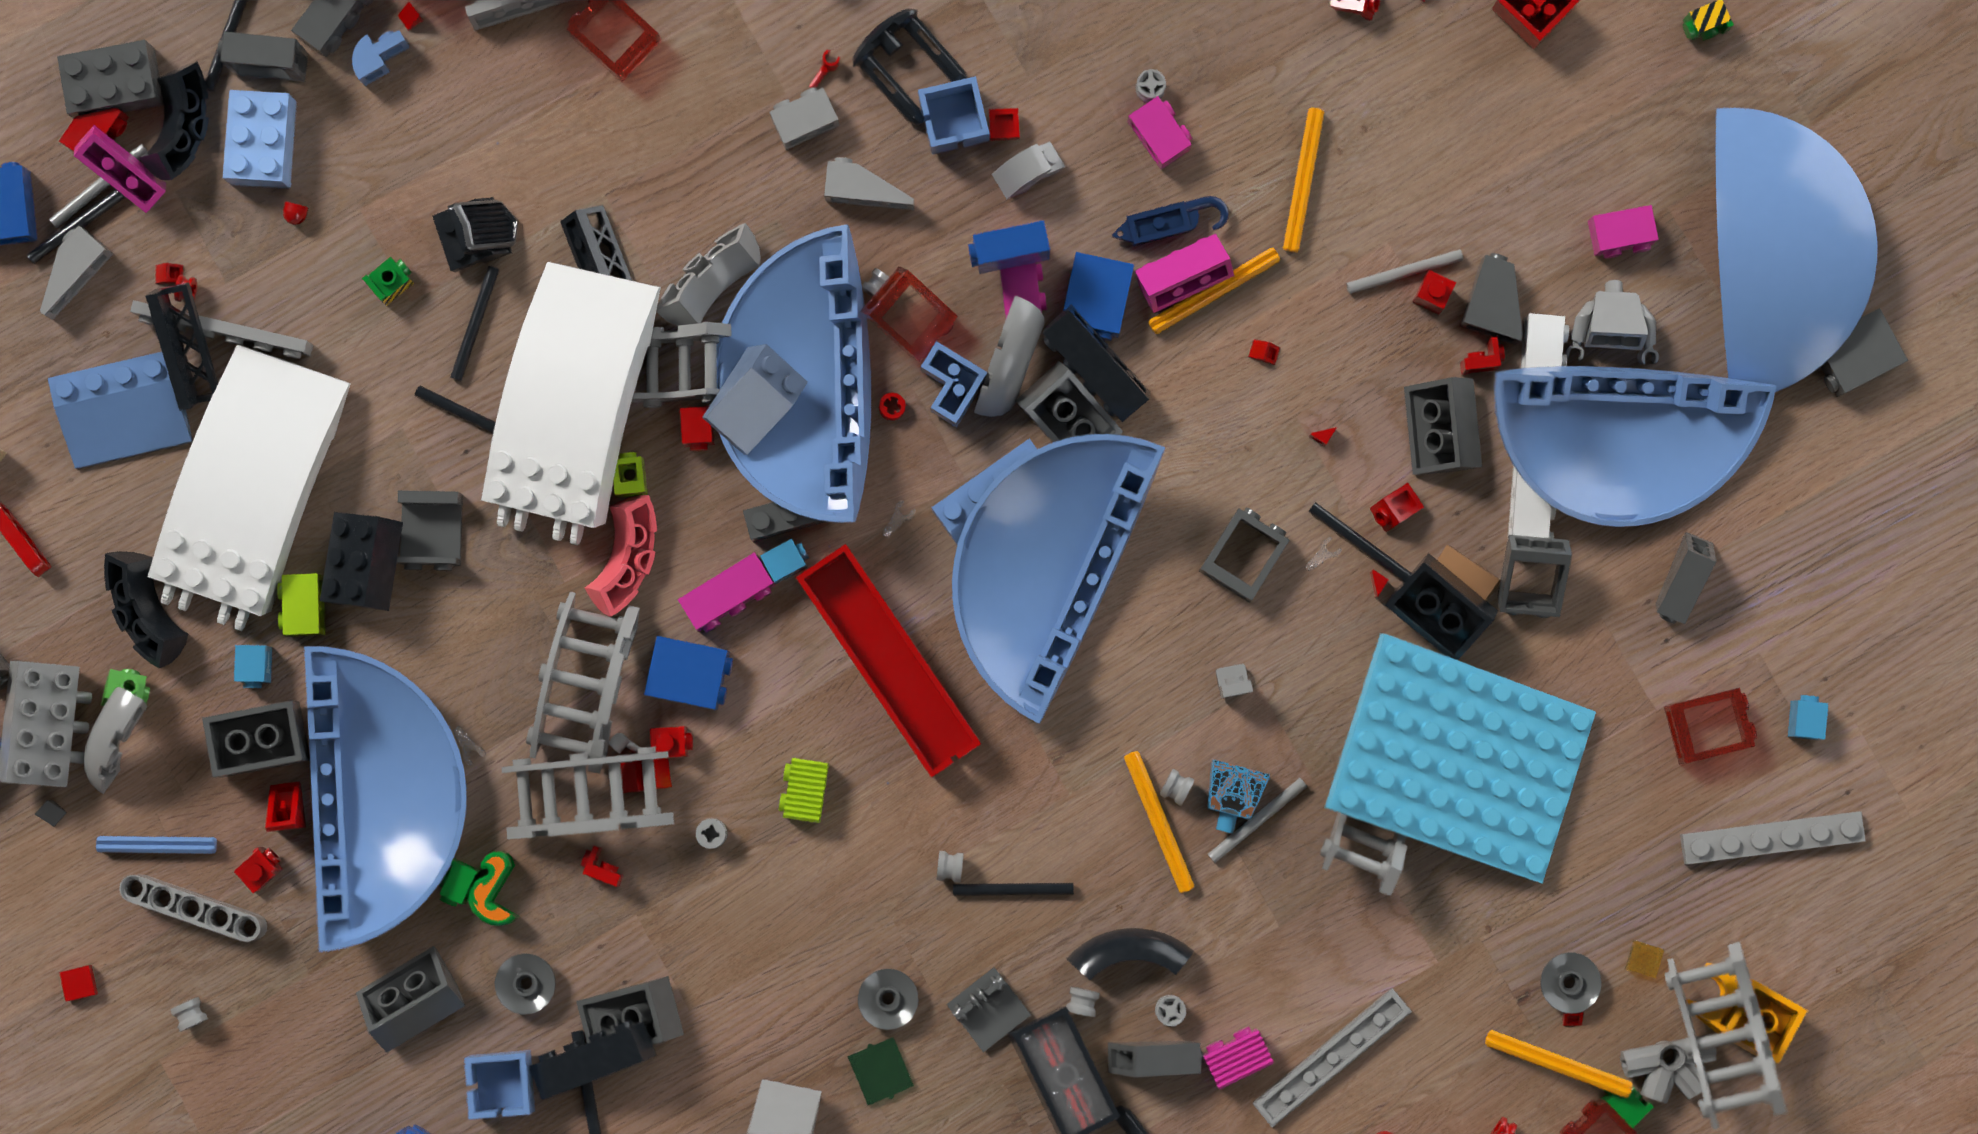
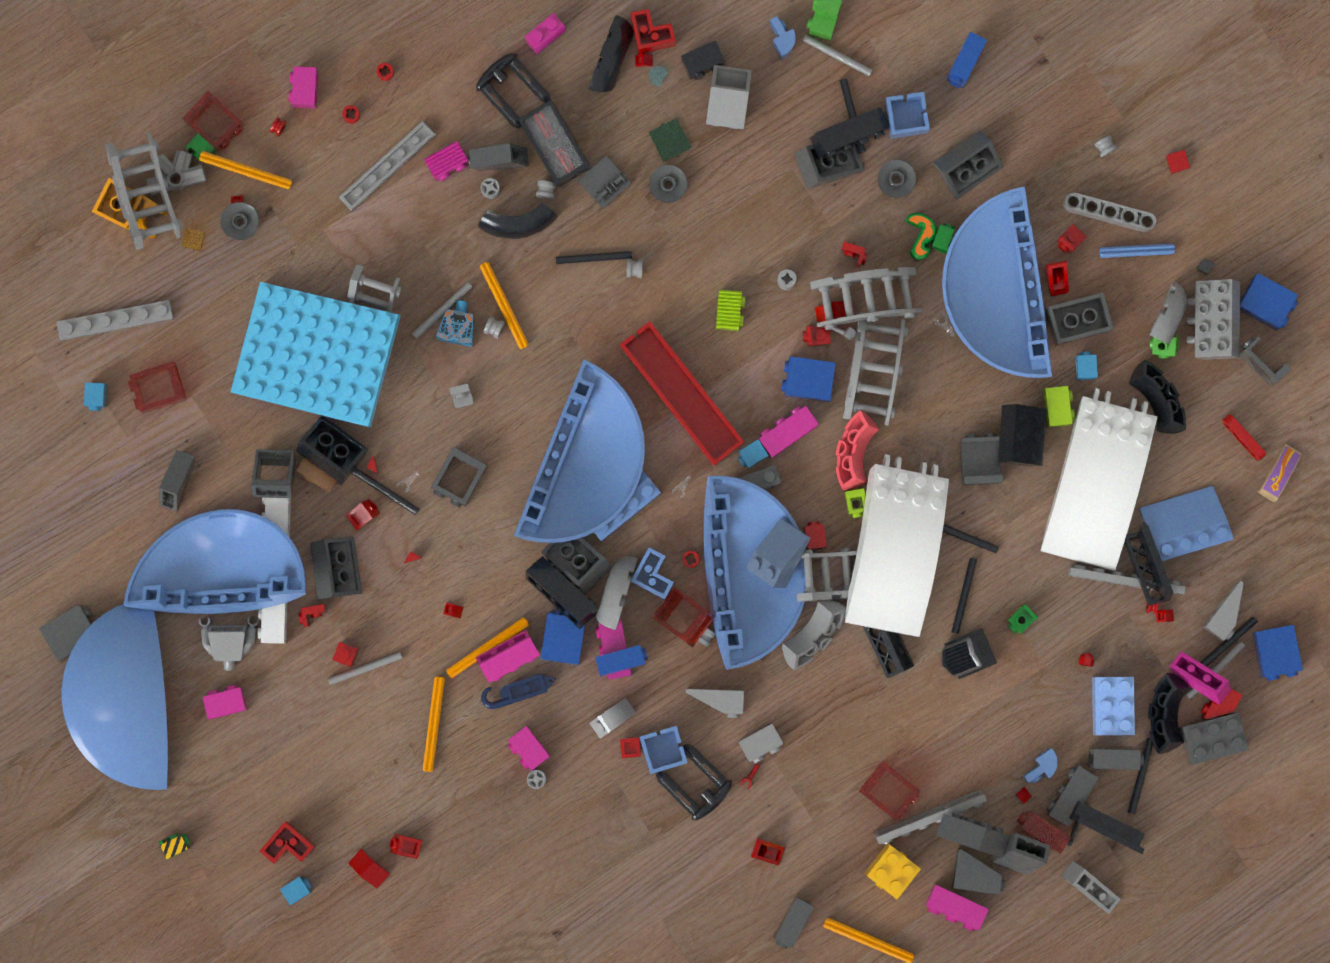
camera: 175 degrees right, 0 degrees up
dark grey slope [1459,253,1523,345] -> none

